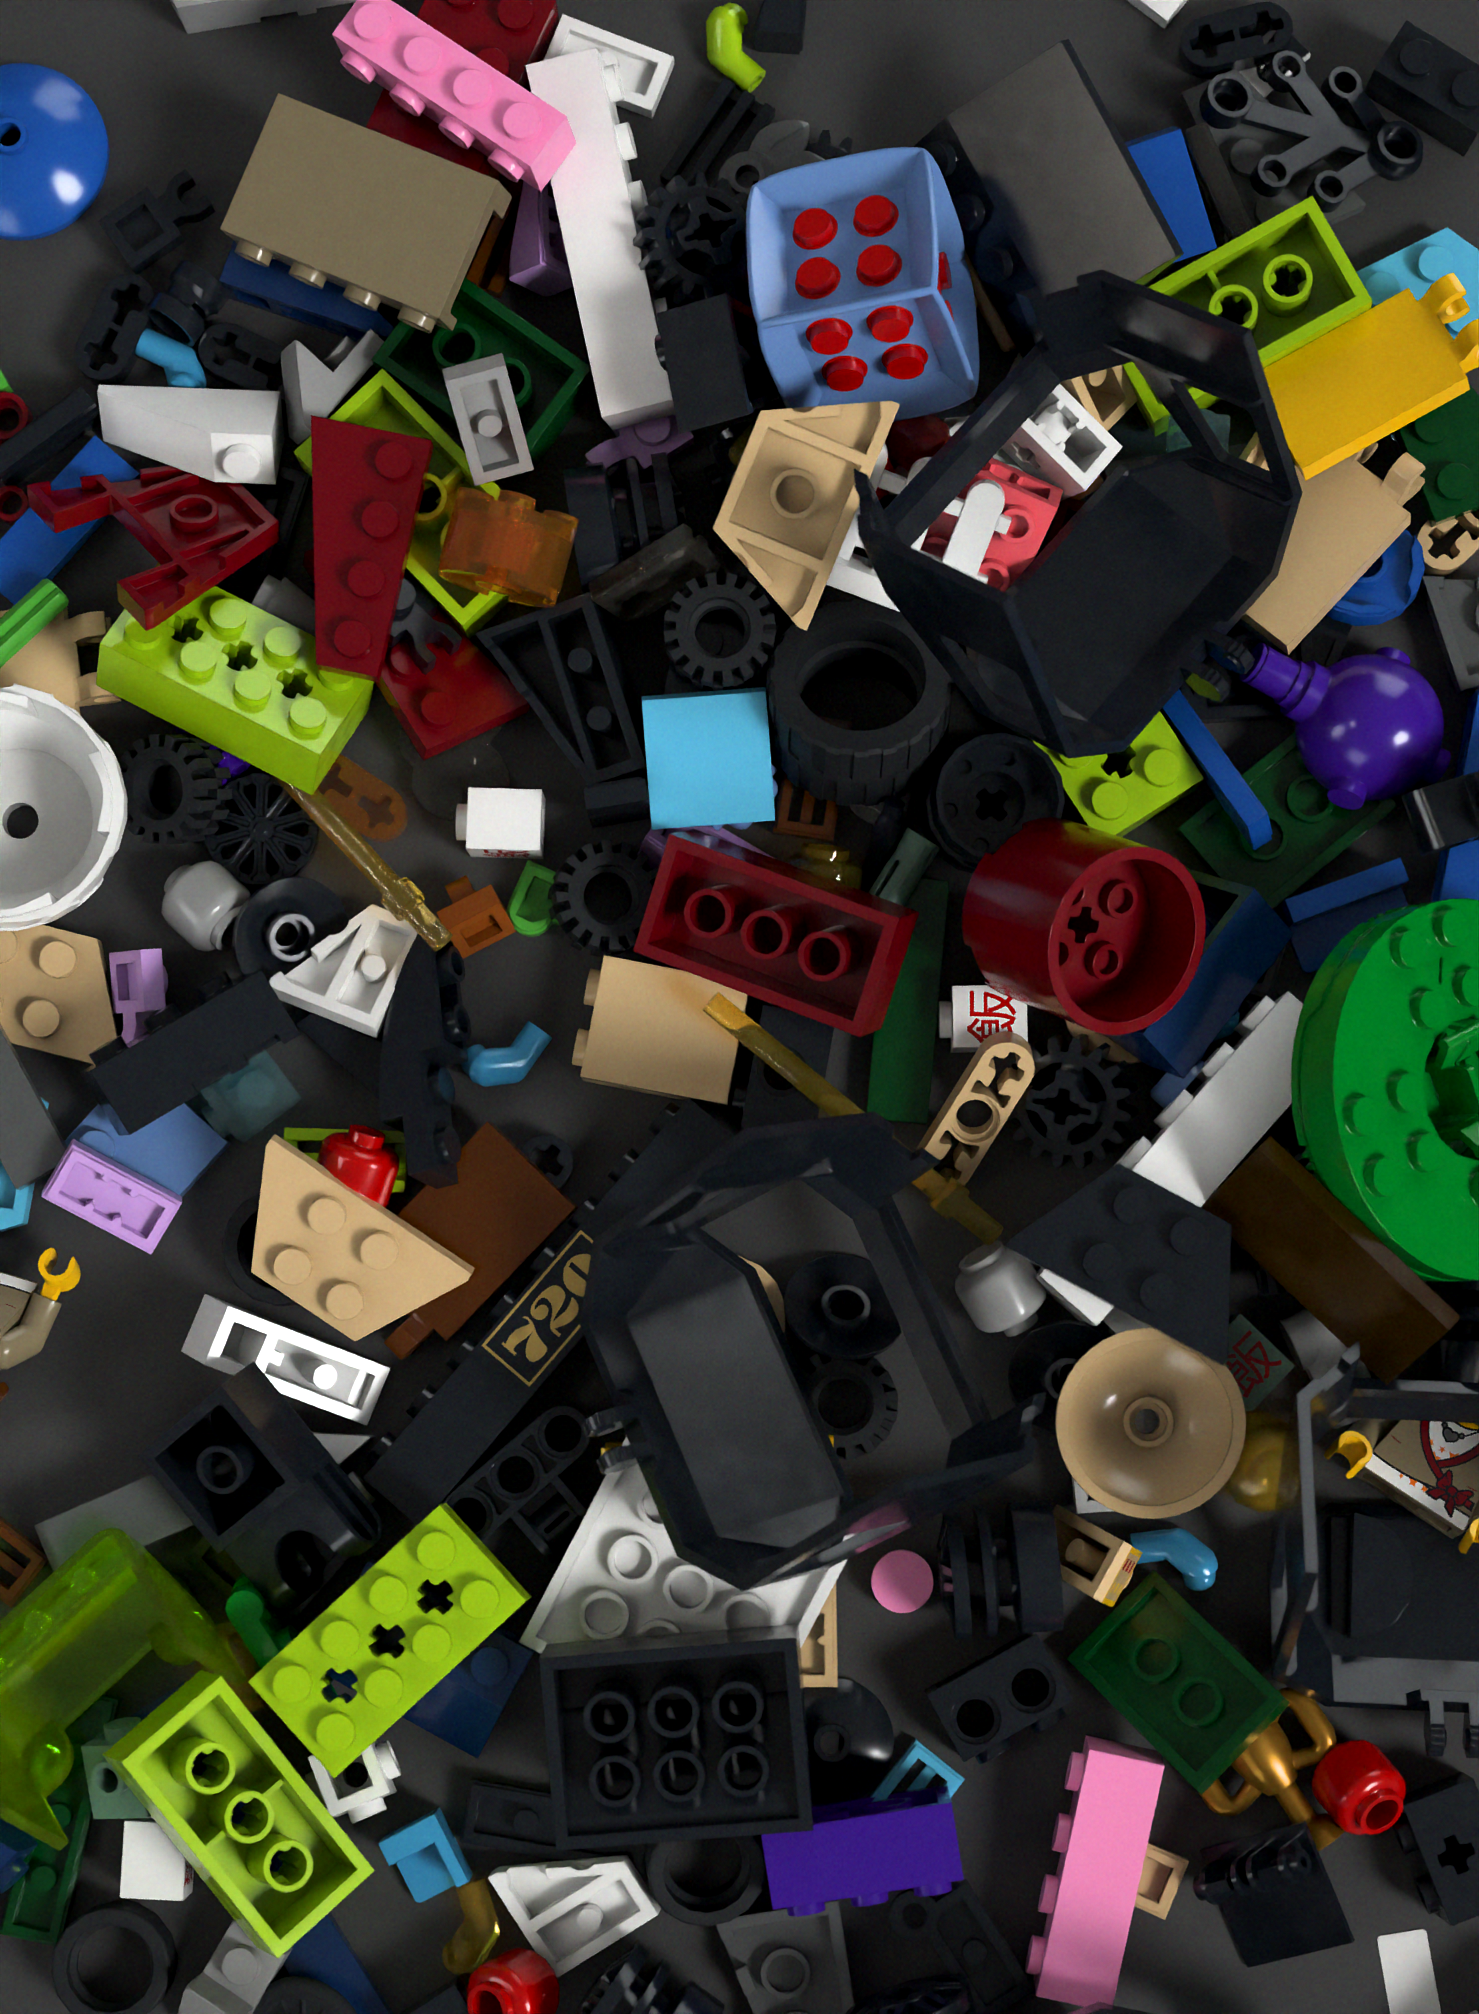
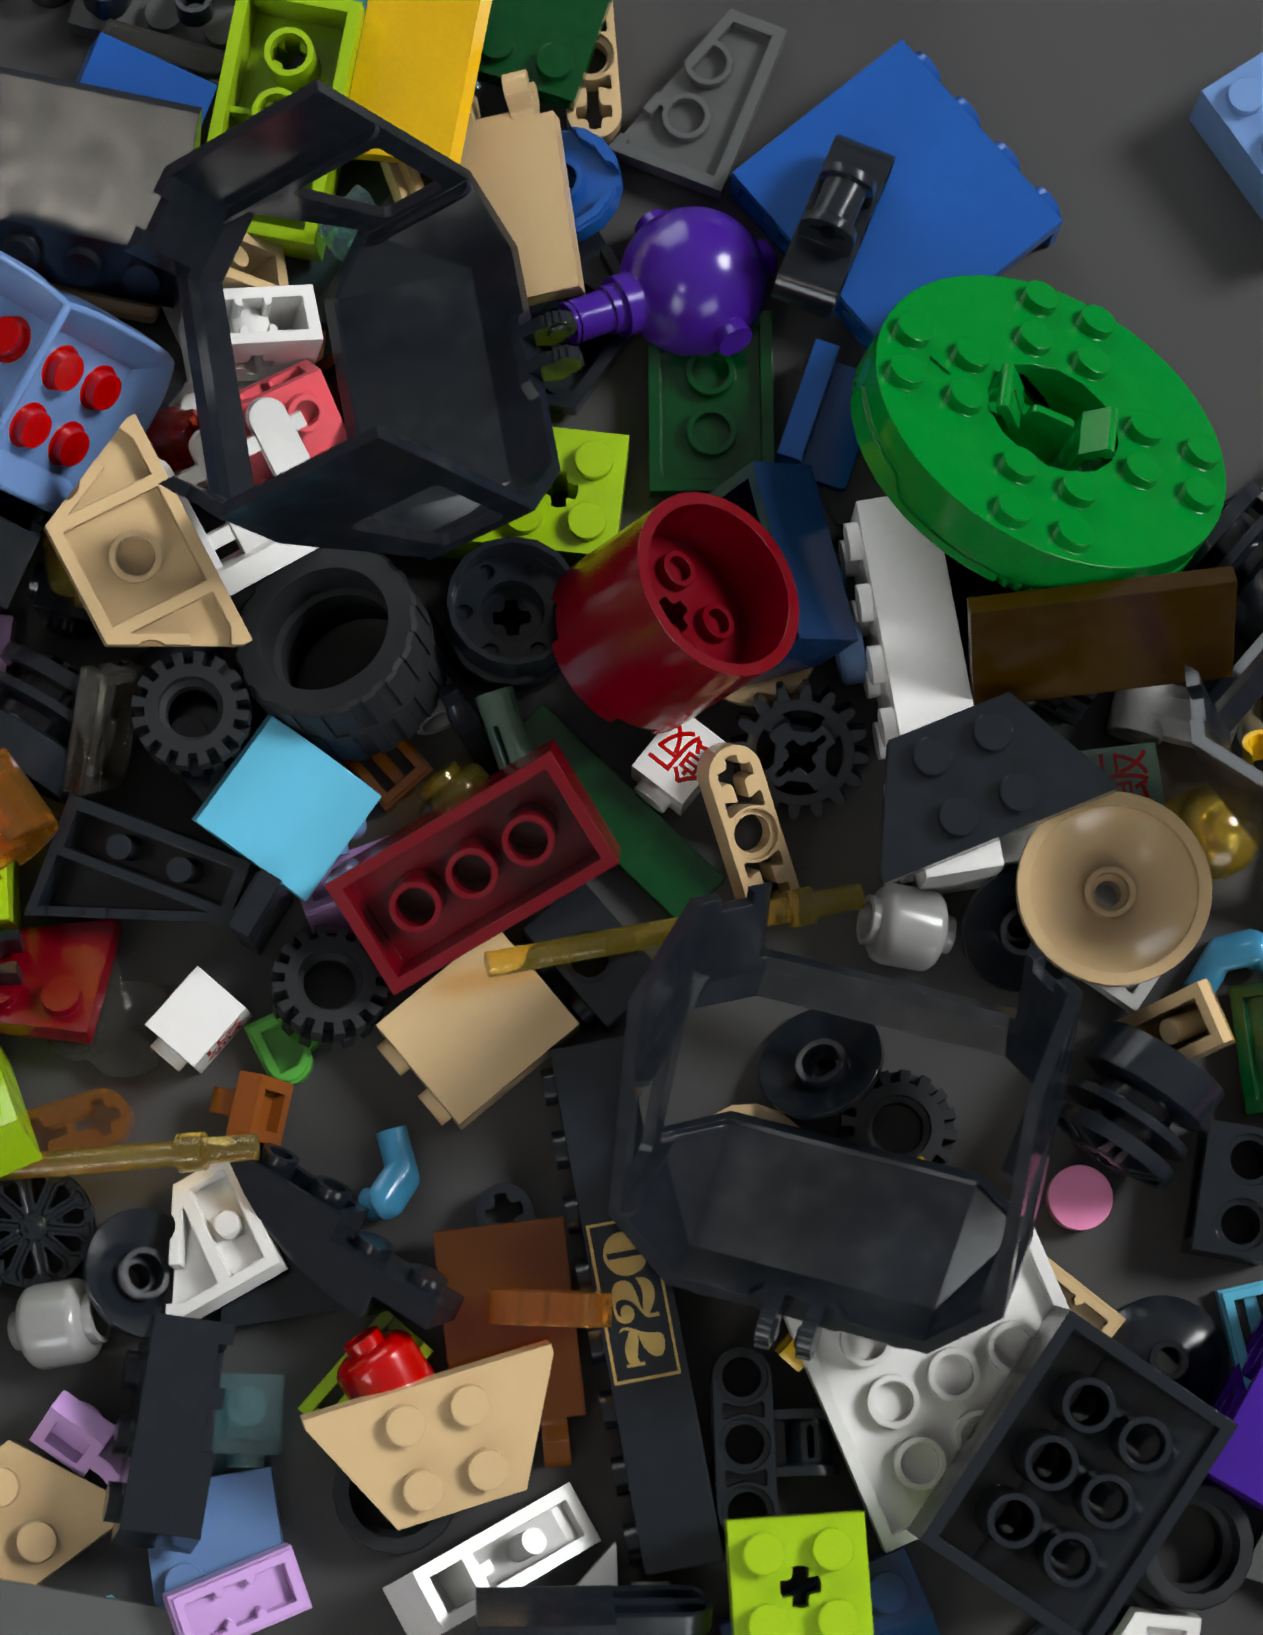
camera: 60 degrees left, 5 degrees down
blue tile [1160,689,1273,850] -> none
none -> clear orange beam [487,1288,612,1328]

